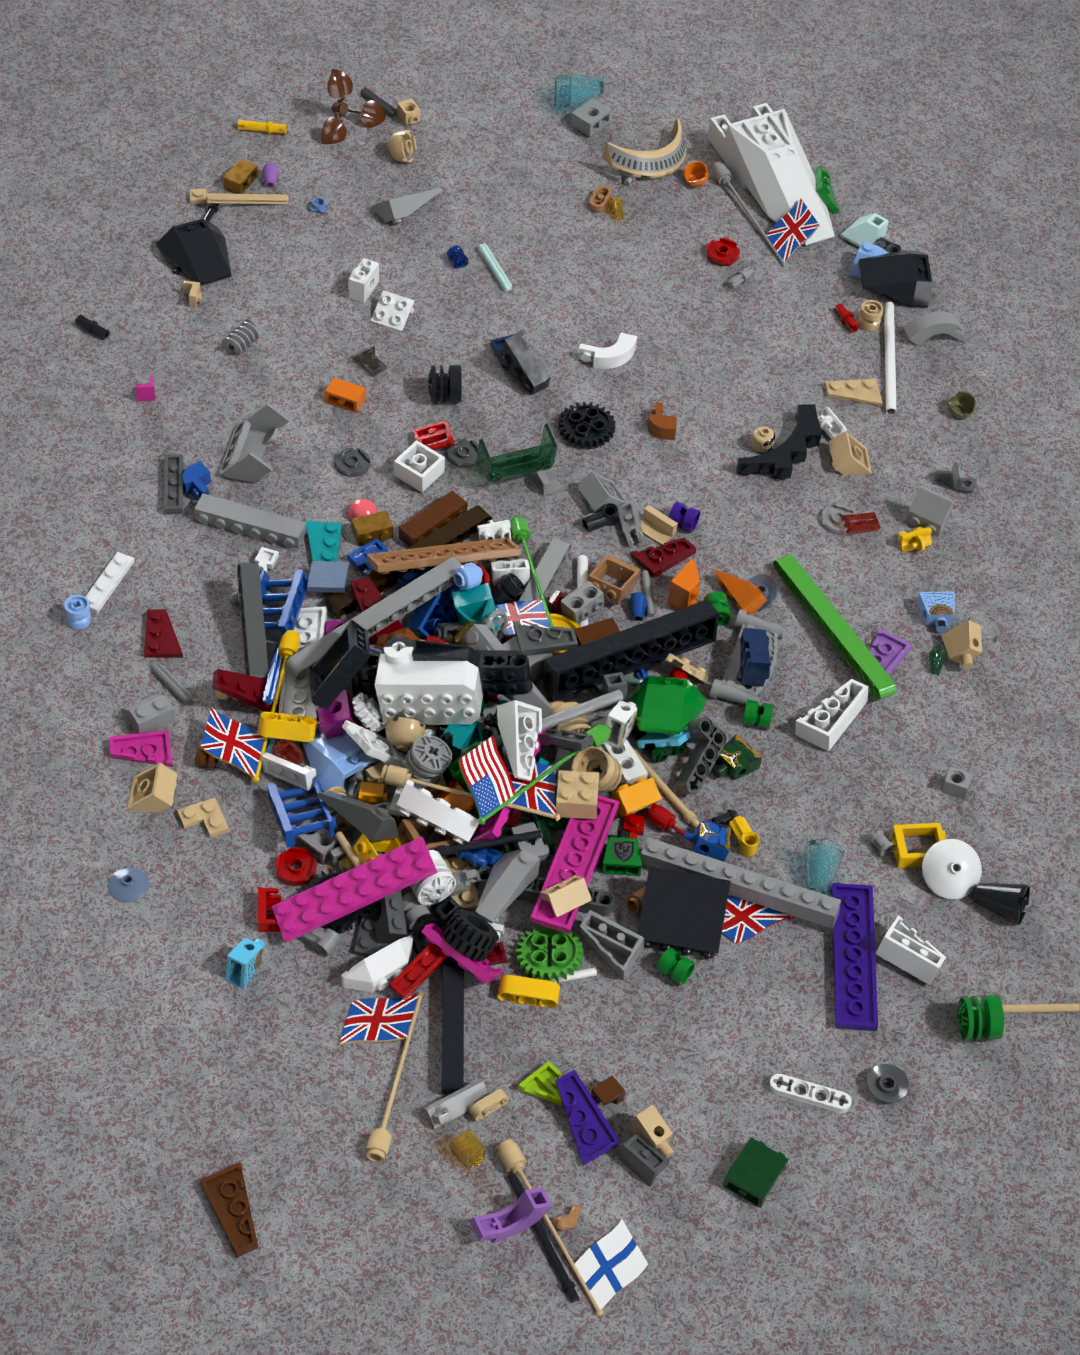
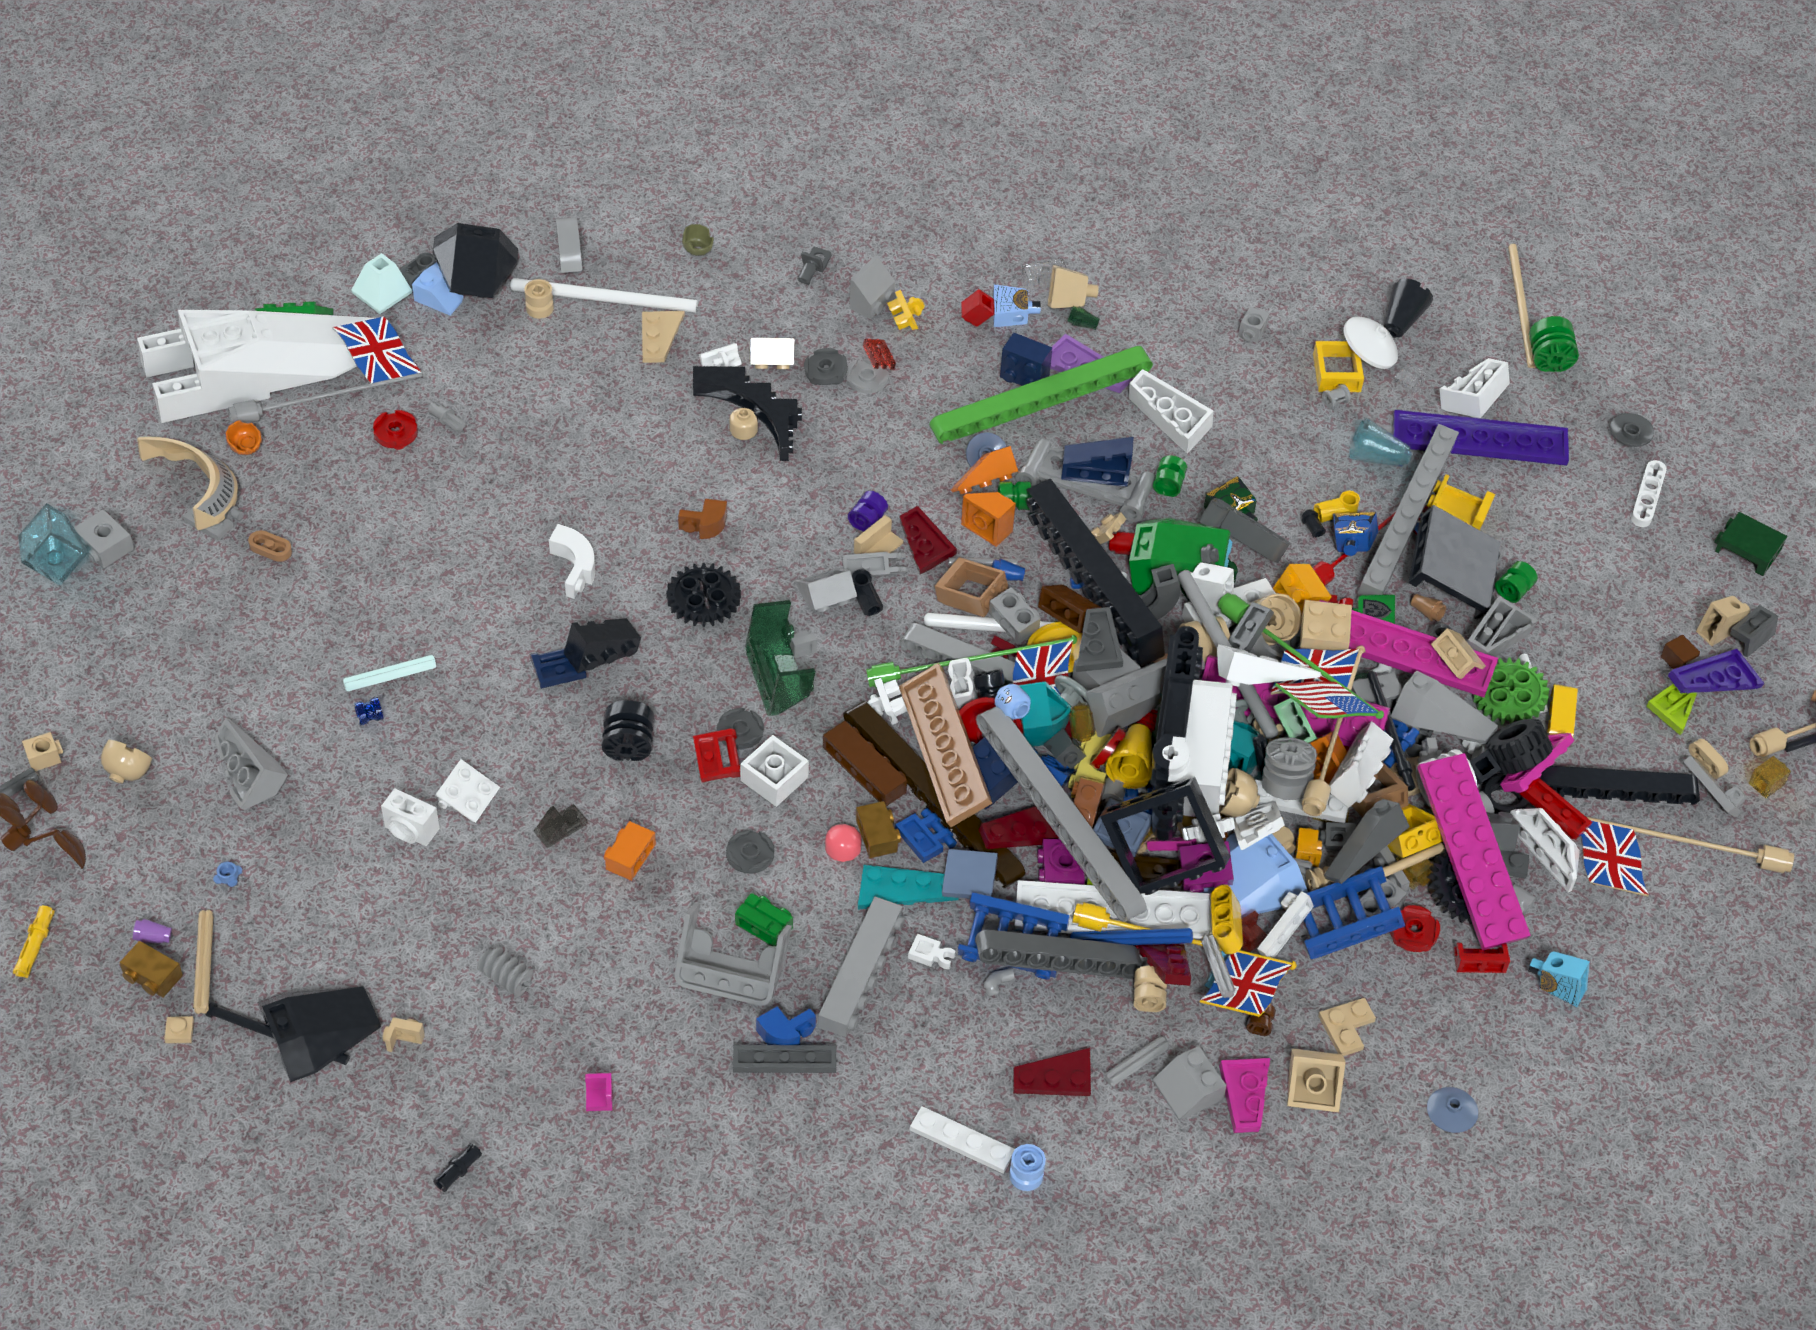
camera: 85 degrees left, 0 degrees up
clear yellow cone [607,196,624,221] -> none
tan bar [633,748,700,829] -> none
red pin [834,303,860,333] -> none
none -> green brick [735,893,793,947]
none -> dark grey plate [804,348,848,385]
none -> red brick [961,289,995,327]
none -> dark blue brick [1000,332,1053,386]
none -> dark grey plate [1201,544,1219,565]
none -> light grey axle [1202,935,1235,998]
none -> yellow panel [1427,474,1495,530]

